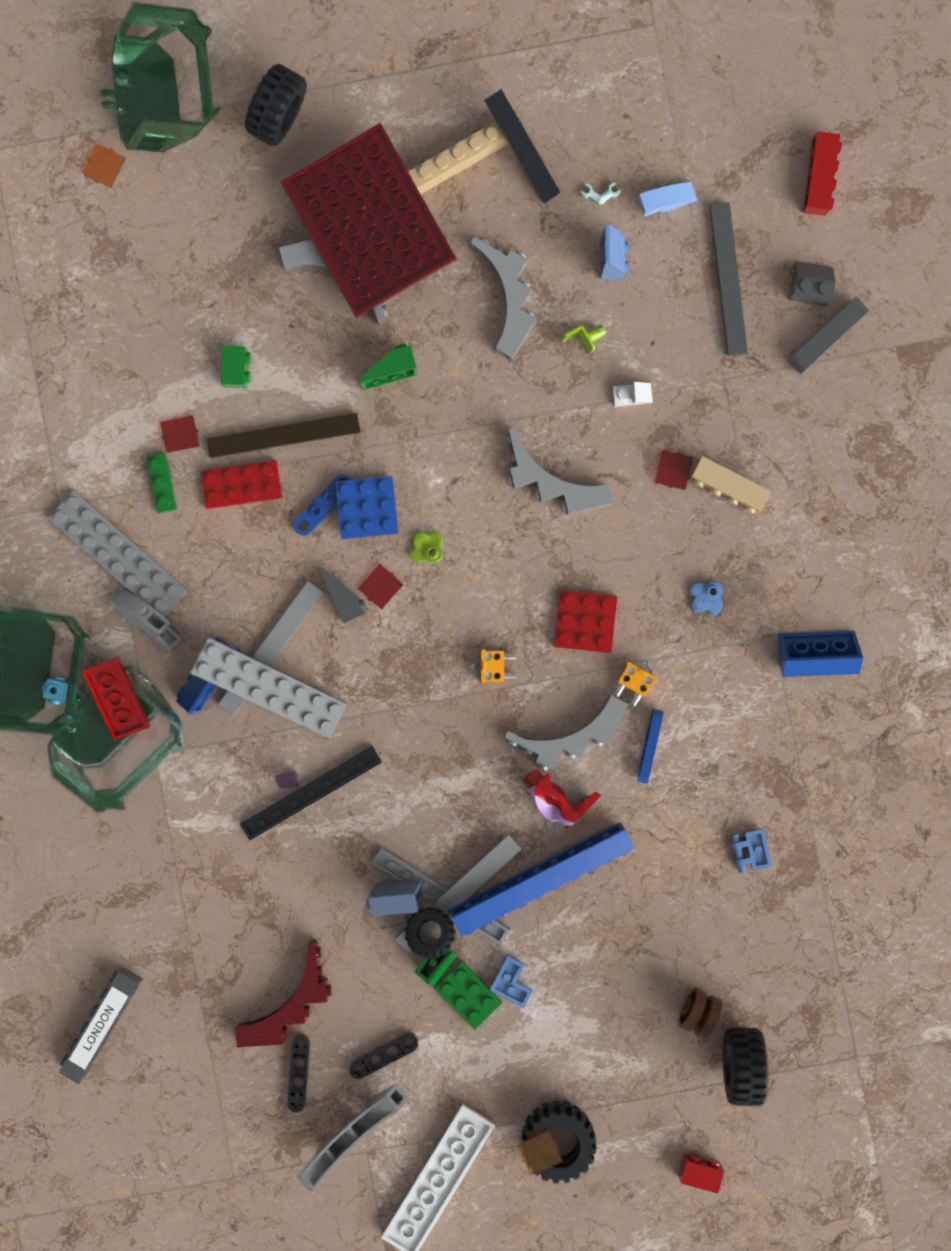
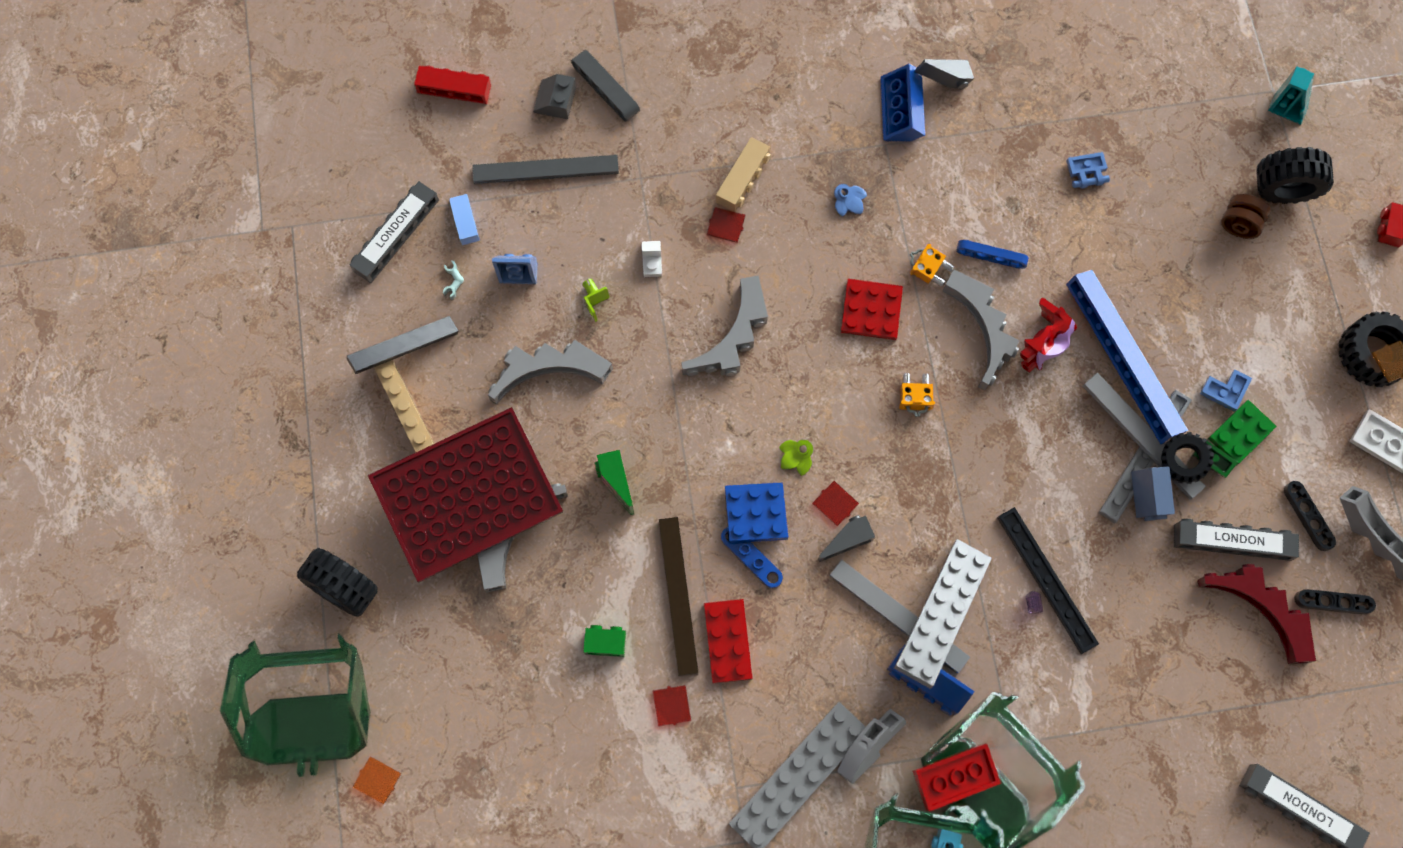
camera: 90 degrees left, 15 degrees down
green plate [146,453,178,514] -> none
none -> dark grey brick [350,181,439,283]
none -> dark grey slope [915,59,974,89]
none -> dark grey brick [1174,519,1299,561]
none -> teal wedge [1268,66,1314,125]

